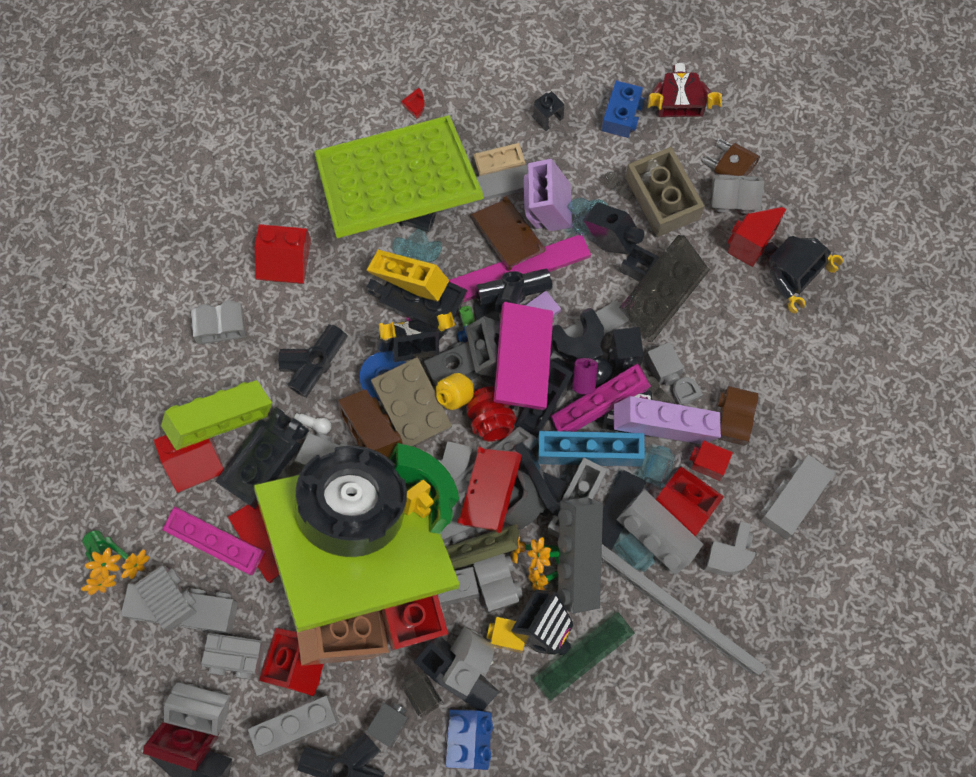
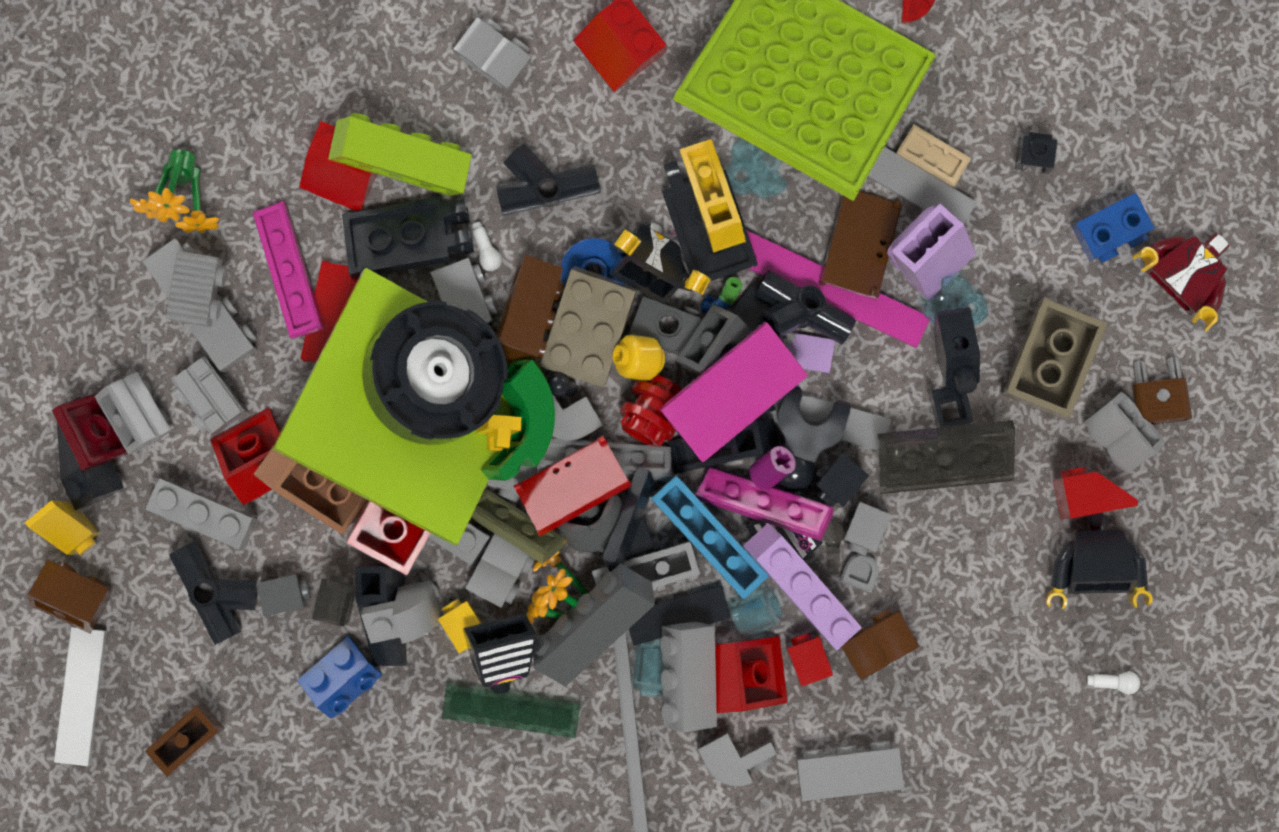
camera: 45 degrees right, 15 degrees up
none -> black piece [547,373,578,396]
none -> white piece [1087,671,1140,695]

